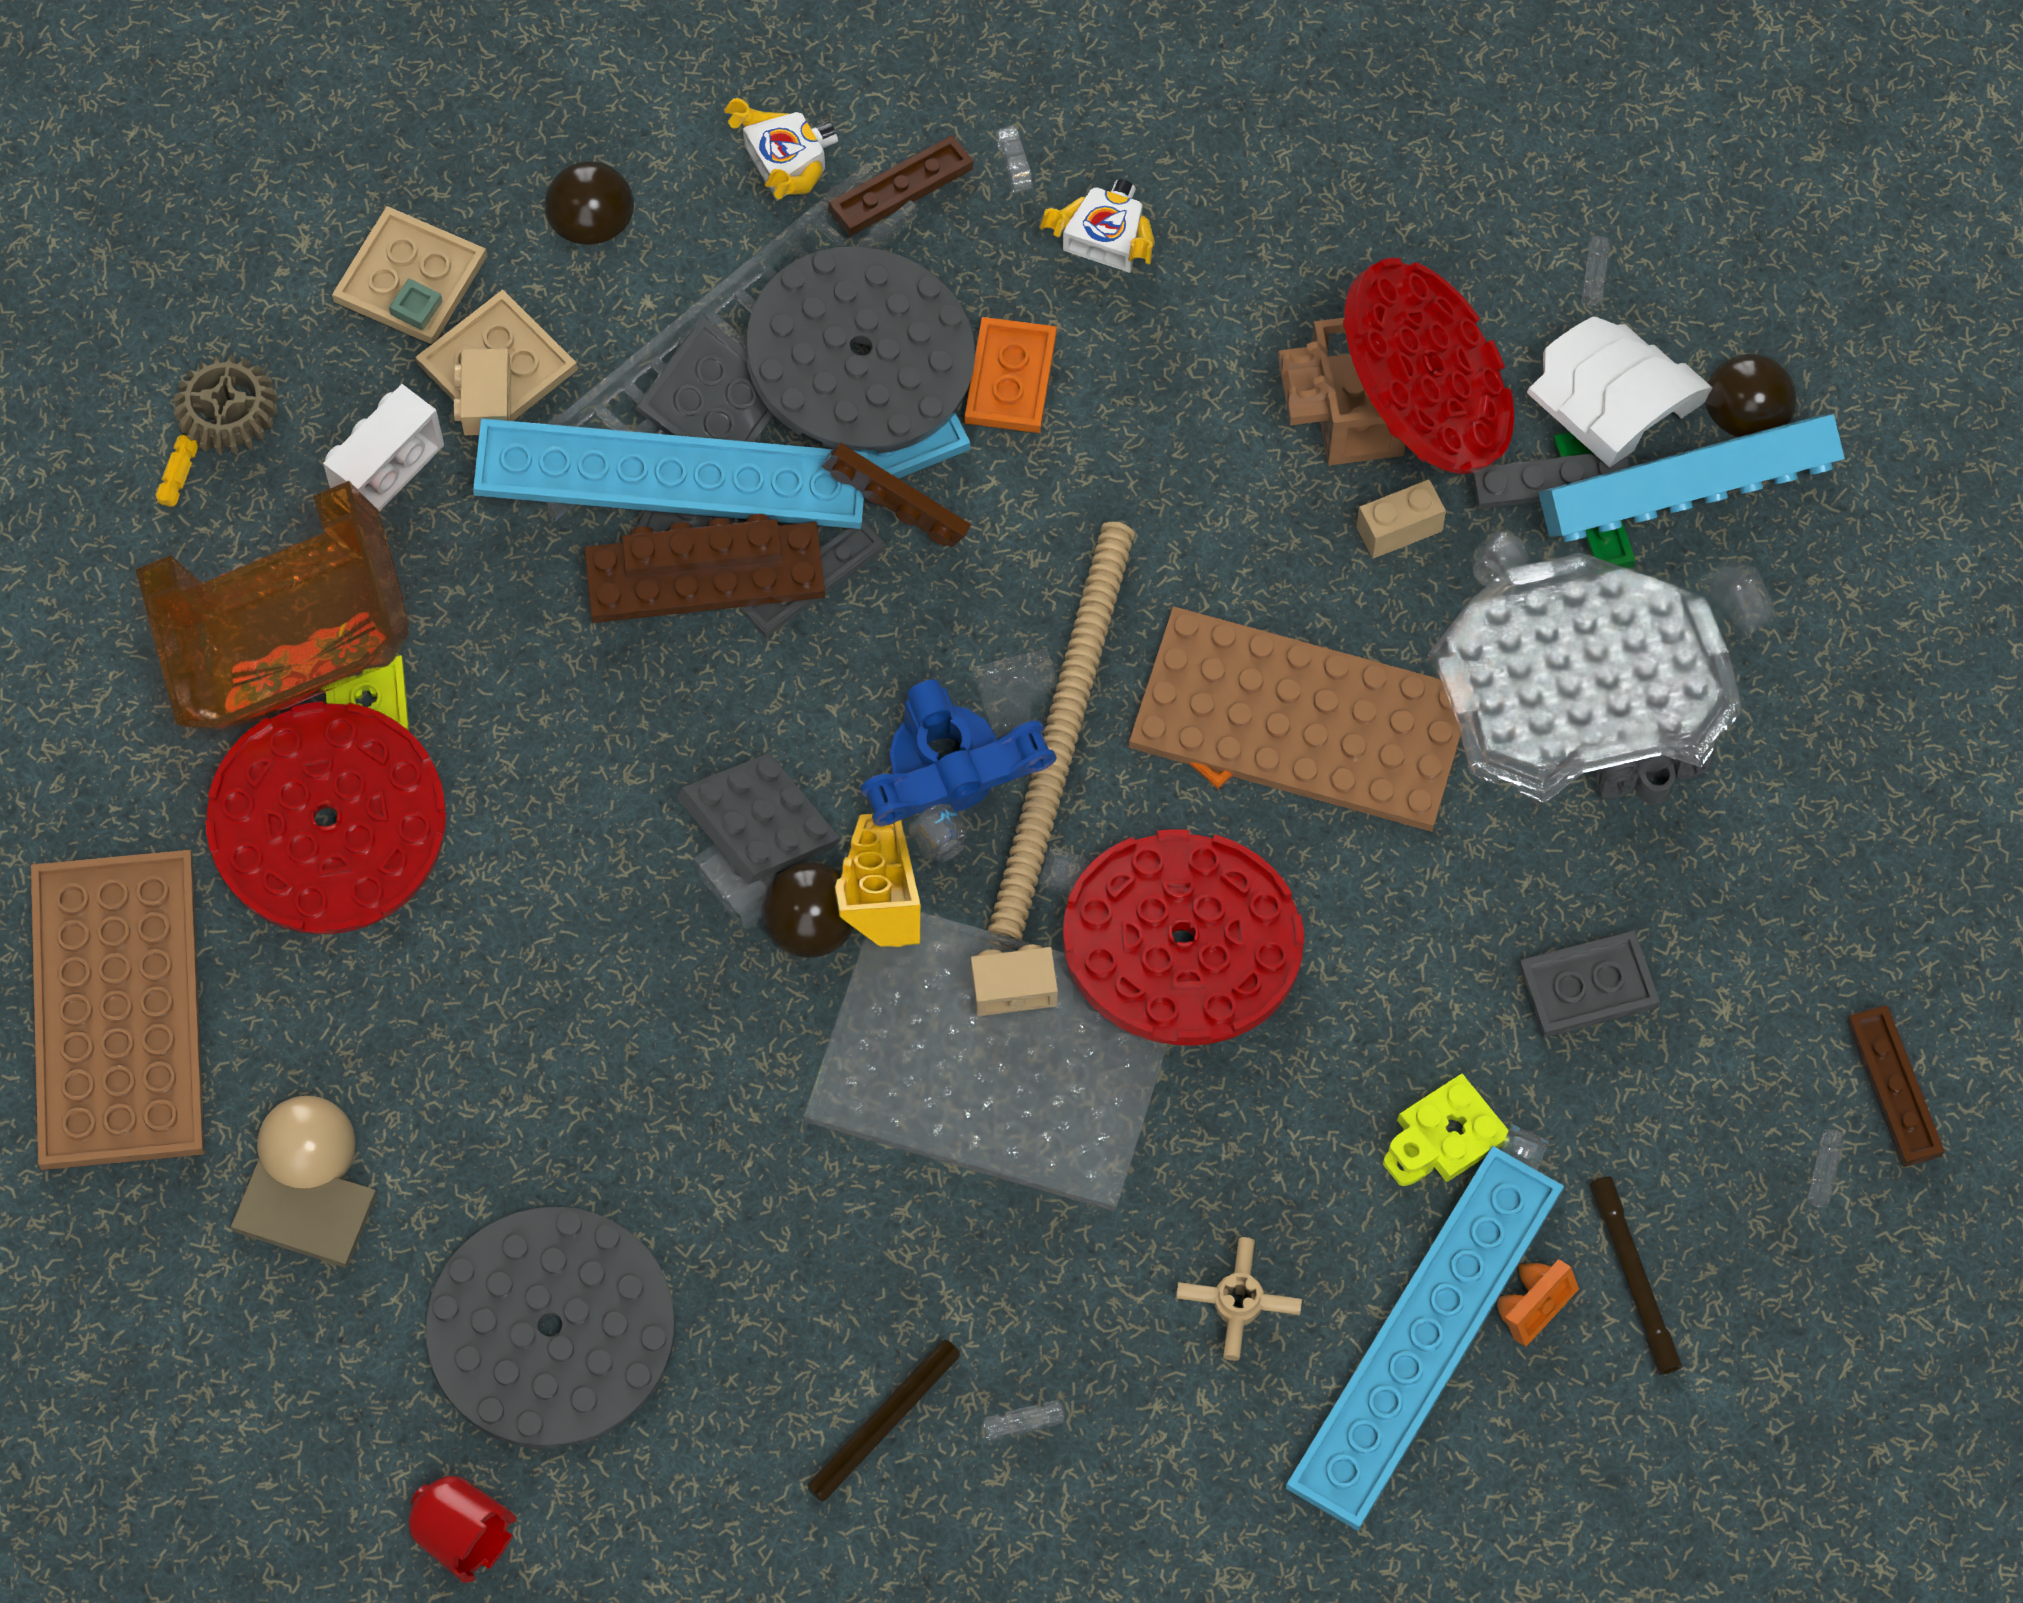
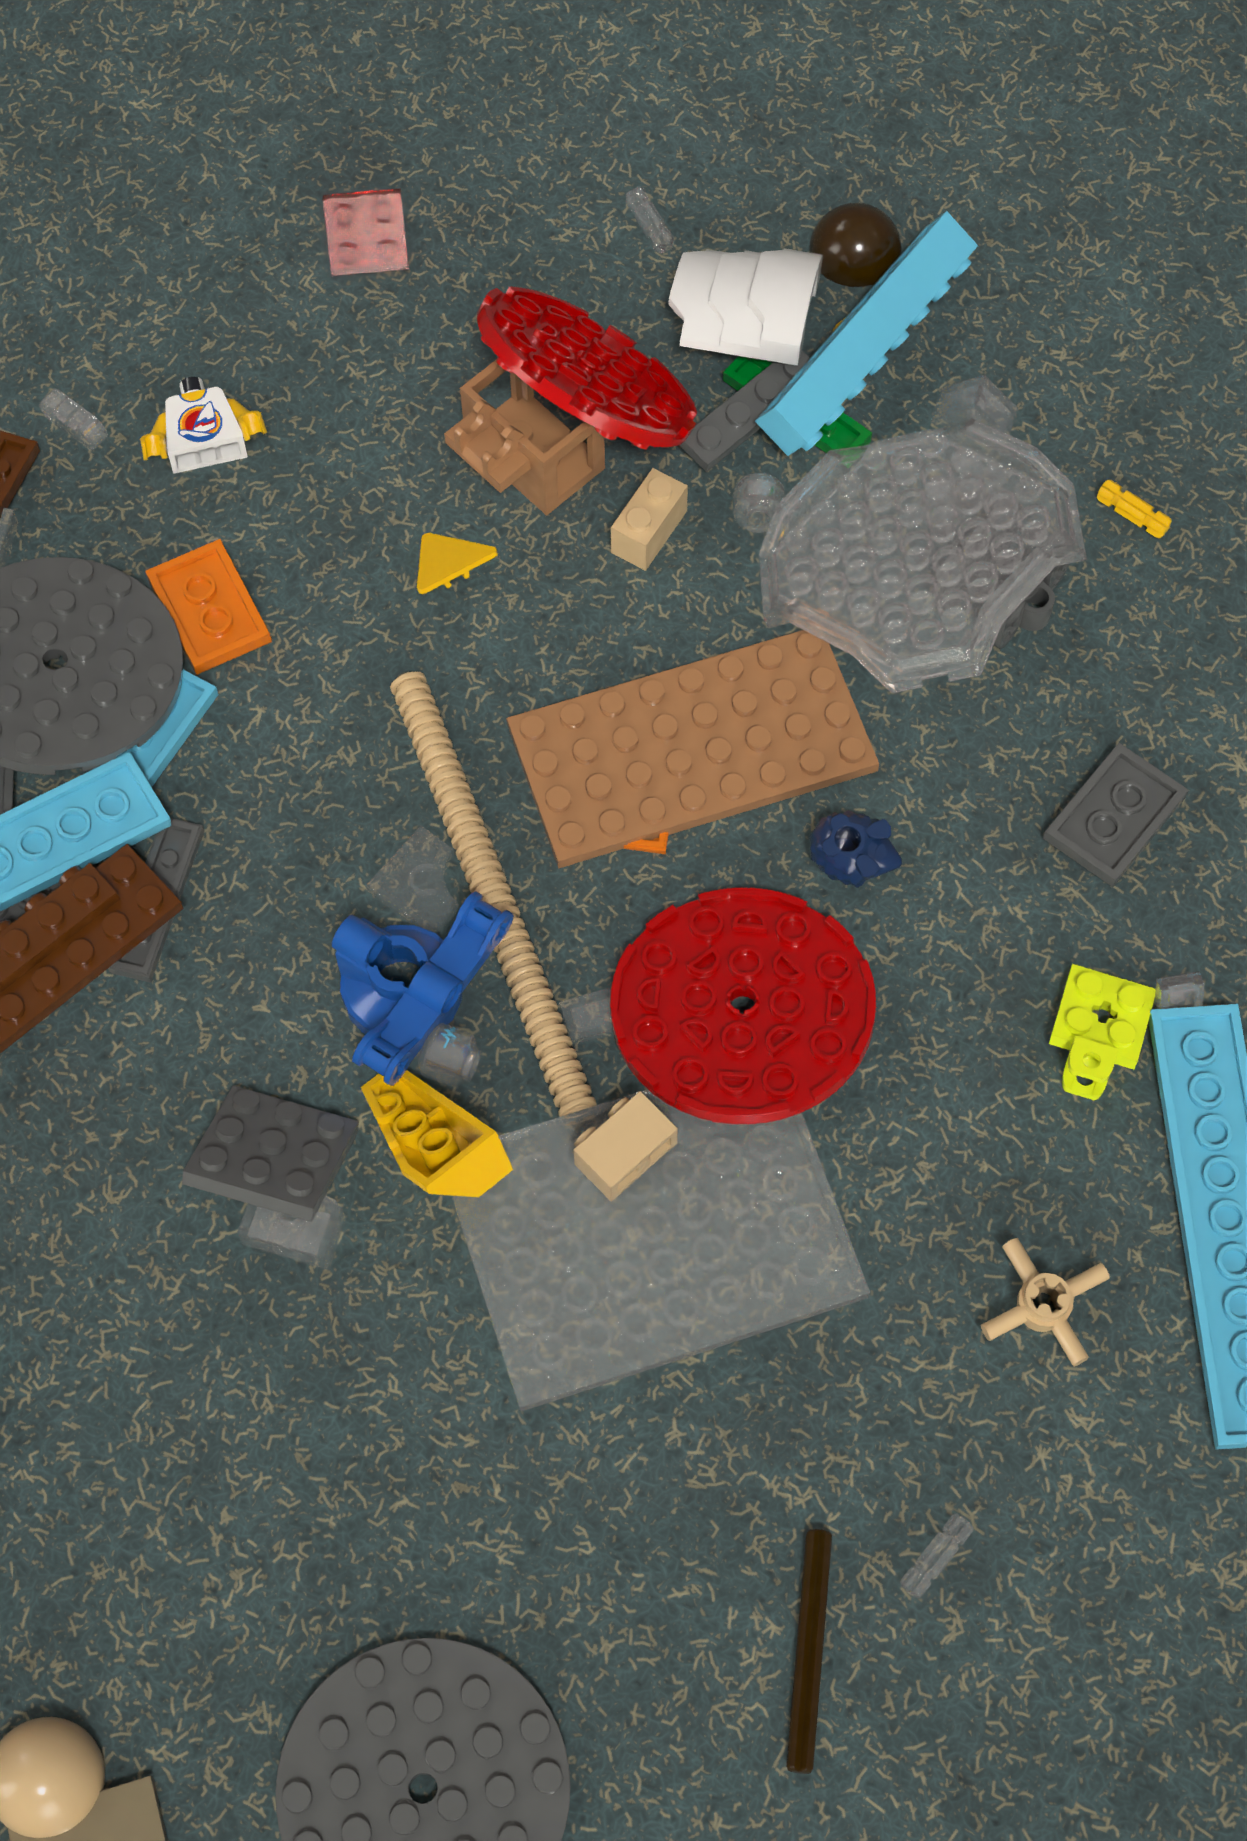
camera: 35 degrees left, 0 degrees up
dark brown piece [762,862,854,958] -> none
reddish brown plate [821,442,971,547] -> none
none -> clear red plate [322,188,409,276]
none -> yellow piece [417,533,498,594]
none -> dark blue animal [810,810,902,888]
none -> yellow axle [1097,480,1172,538]

